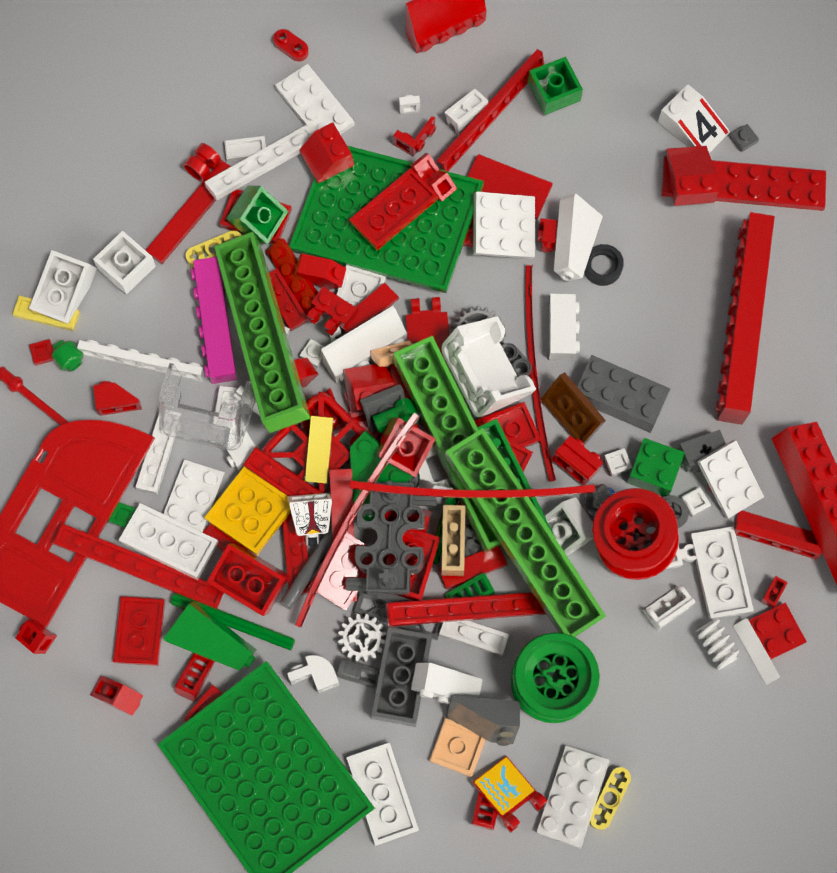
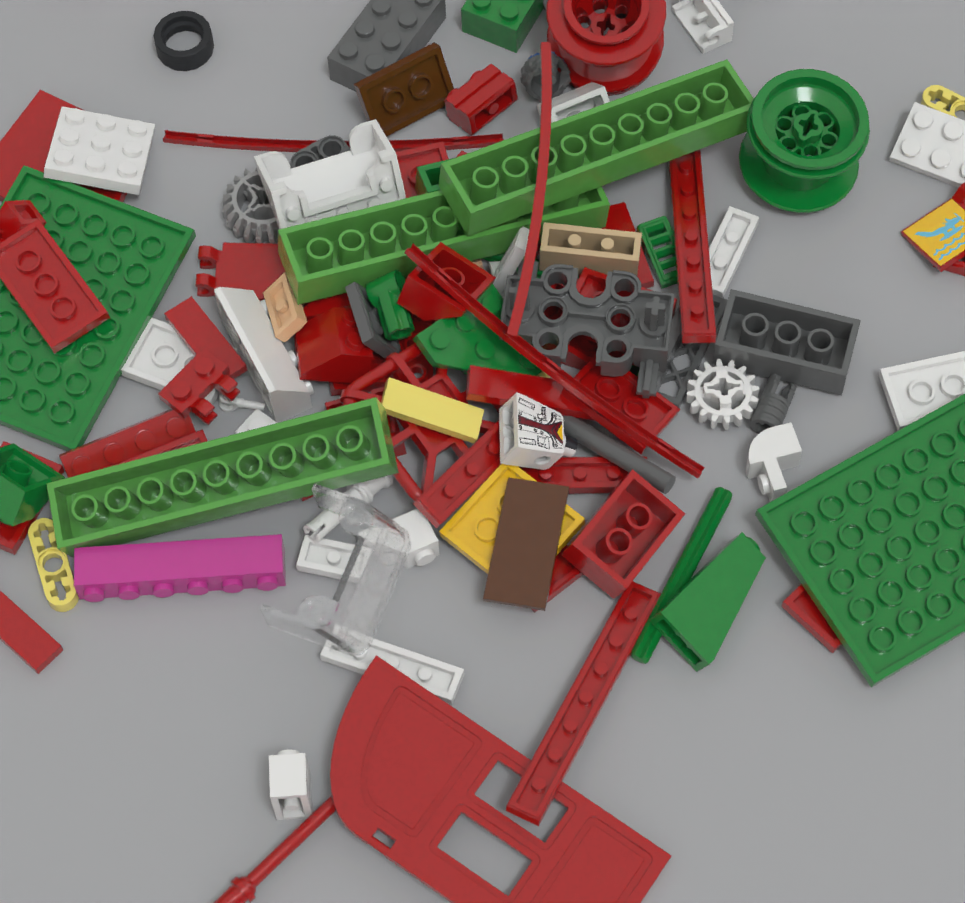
camera: 80 degrees left, 10 degrees down
light yellow tile [13,295,80,331] -> none
red brick [15,620,57,654] -> none
white slope [29,250,97,324] -> none
red tile [29,339,54,366] -> none
green head [52,340,84,372] -> none
white plate [77,340,205,382] -> none
red slope [90,676,143,716] -> none
white brick [93,231,156,295] -> none
red slope [93,381,142,416] -> none
green plate [109,502,137,529] -> none
red tile [113,596,166,666] -> none
white plate [119,503,218,580] -> none
white plate [163,460,226,533] -> none
red slope [174,653,215,702] -> none
red slope [295,254,347,290] -> none
white brick [411,663,482,704] -> none
light nougat tile [430,718,485,777] -> none
dark grey slope [447,695,520,746] -> none
red brick [538,218,558,253] -> none
white brick [549,294,580,361] -> none
white slope [554,193,603,282] -> none
white plate [604,448,632,477] -> none
none -> white brick [269,749,313,821]
none -> reddish brown piece [483,477,569,611]

